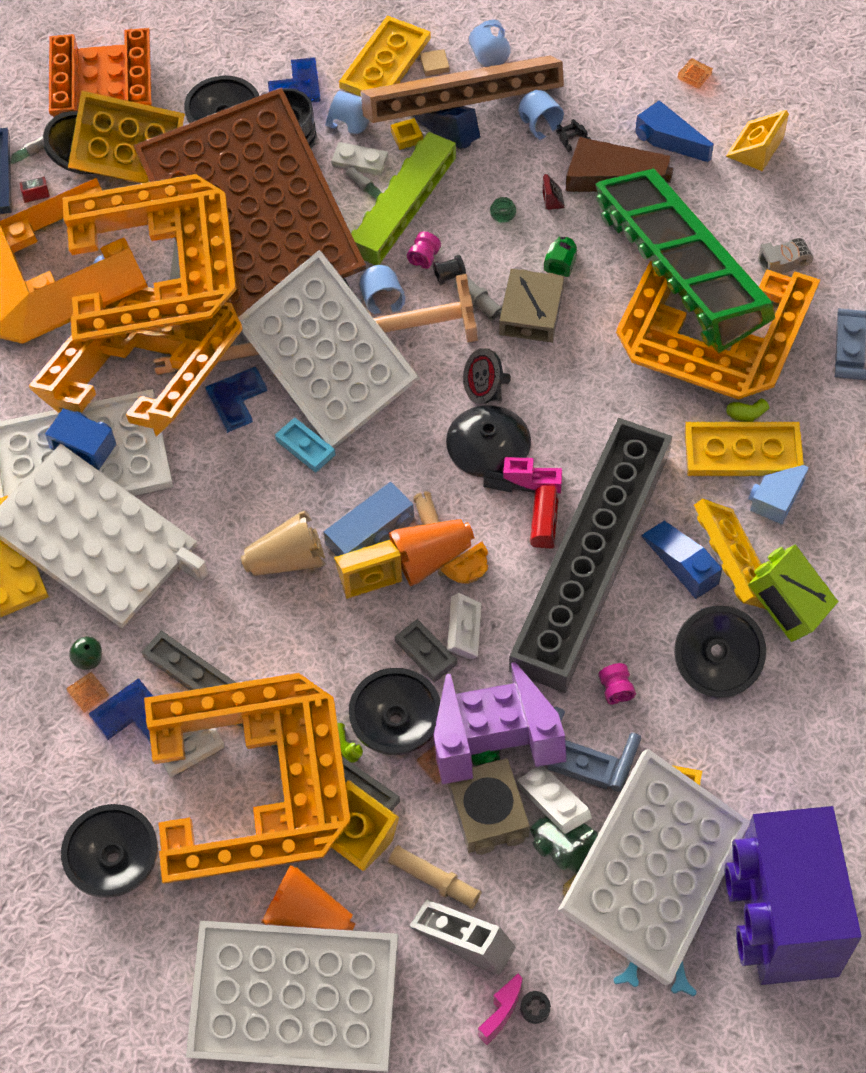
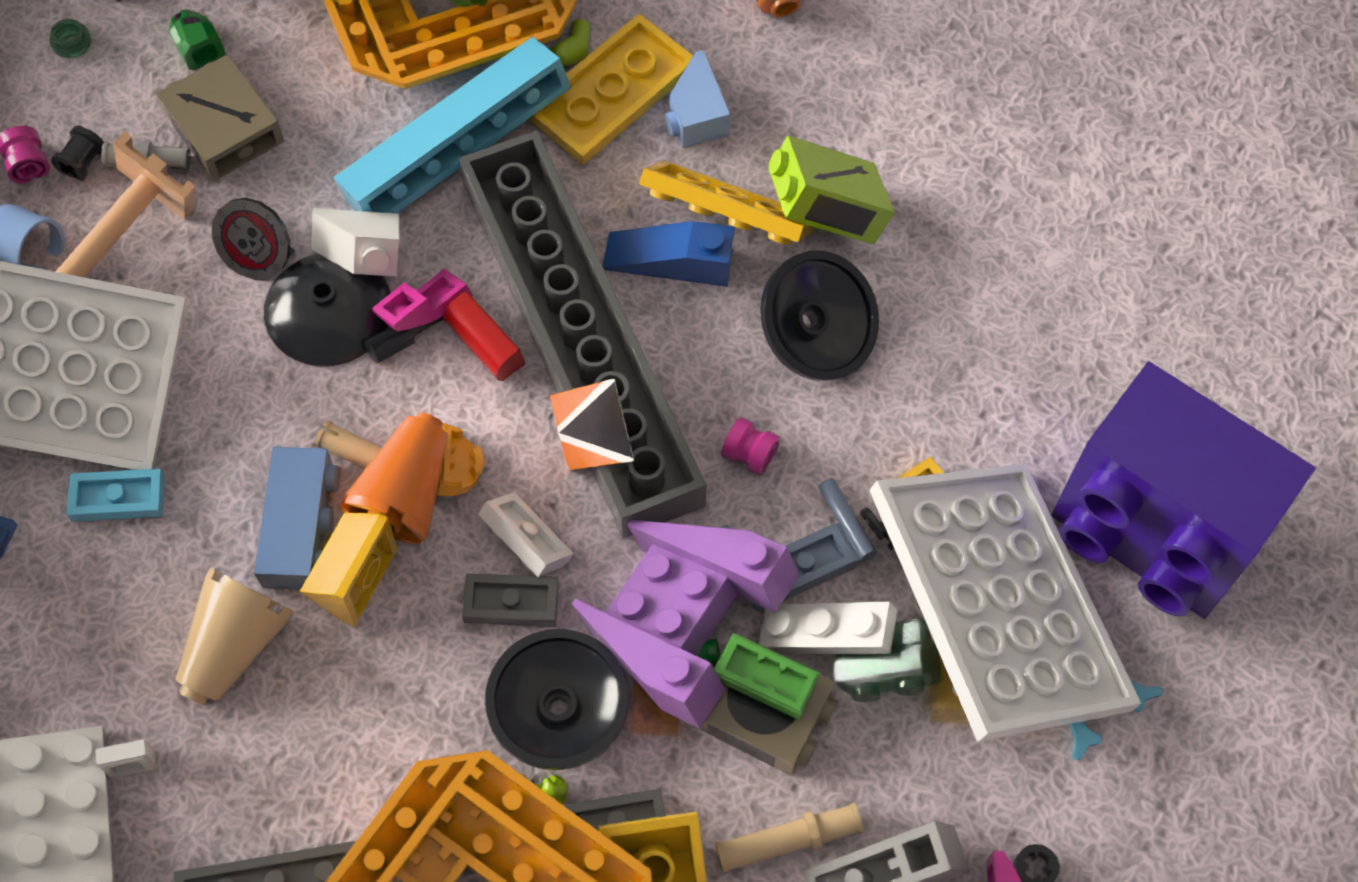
camera: 50 degrees left, 5 degrees up
none -> white slope [311,208,399,276]
none -> medium azure brick [333,36,571,214]
none -> sticker [550,379,634,470]
none -> bright green plate [715,633,820,720]

